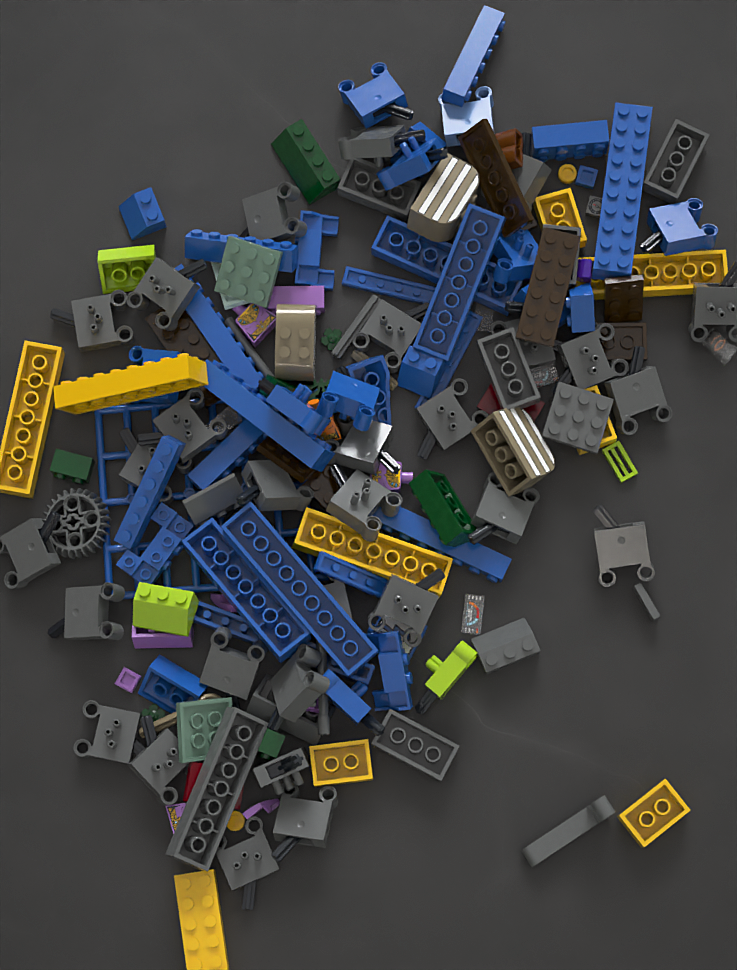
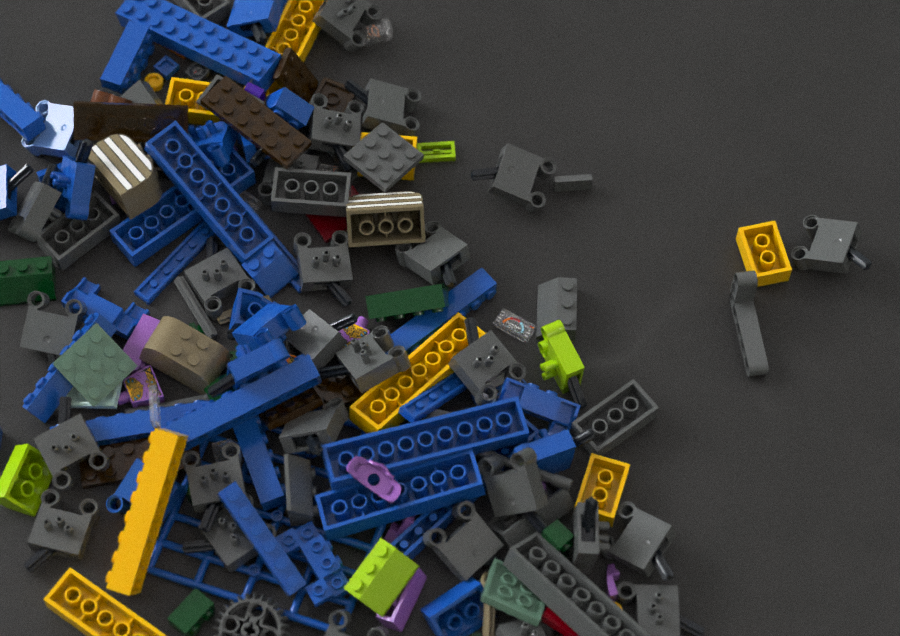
camera: 70 degrees left, 15 degrees down
none -> clear tile [148,385,161,430]
none -> medium lavender piece [346,456,401,503]
none -> dark grey piece [791,215,872,274]

